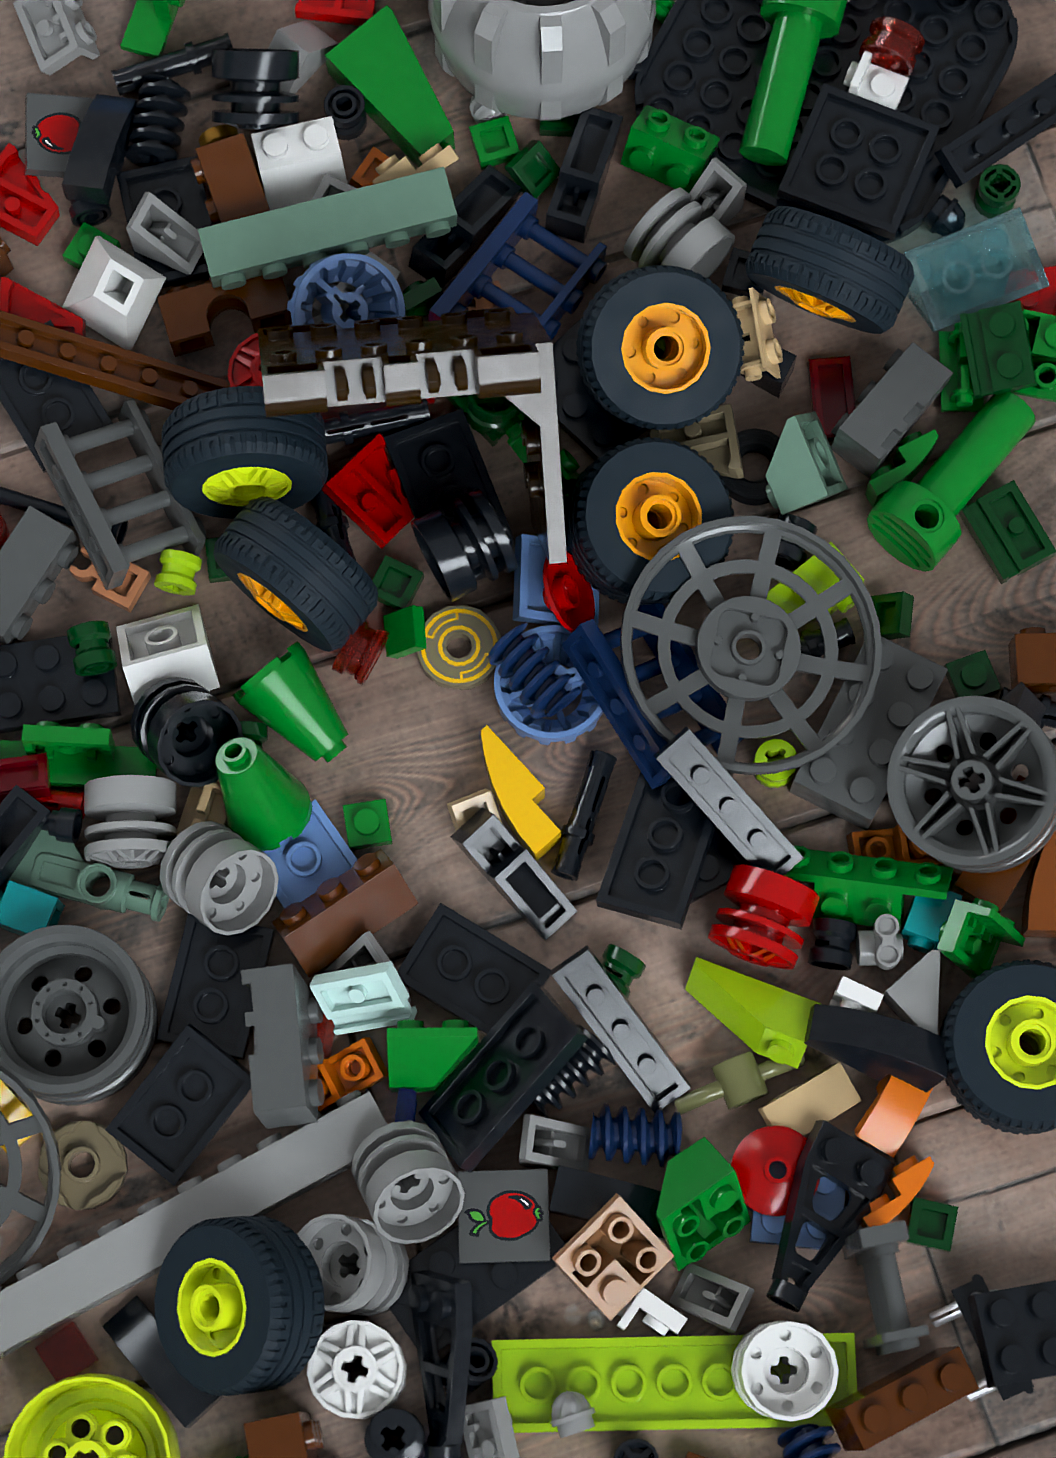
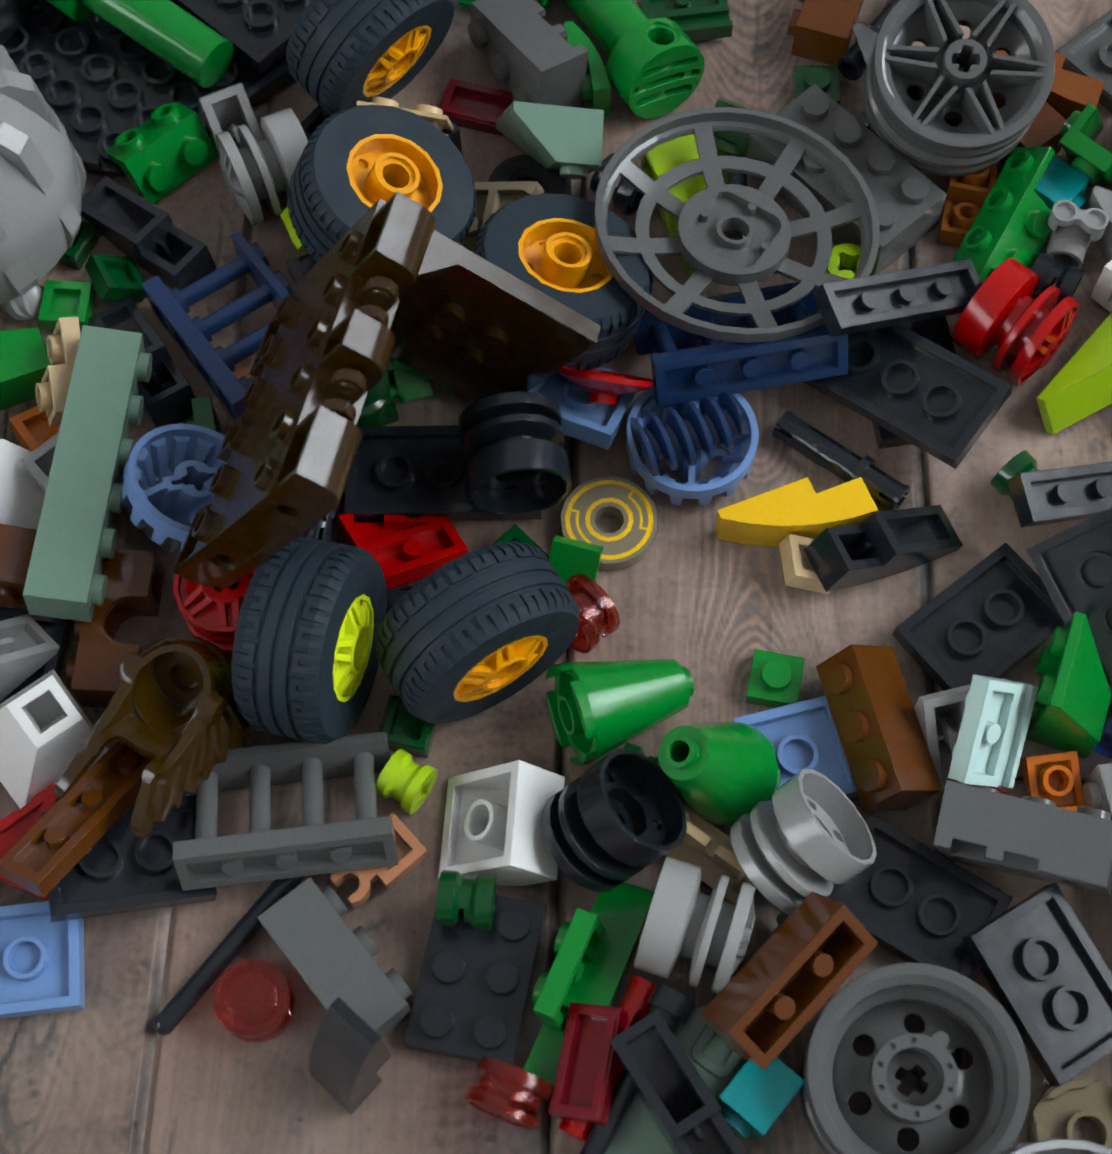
camera: 70 degrees left, 10 degrees down
none -> dark brown piece [53,636,250,838]
none -> reddish brown brick [700,891,878,1071]

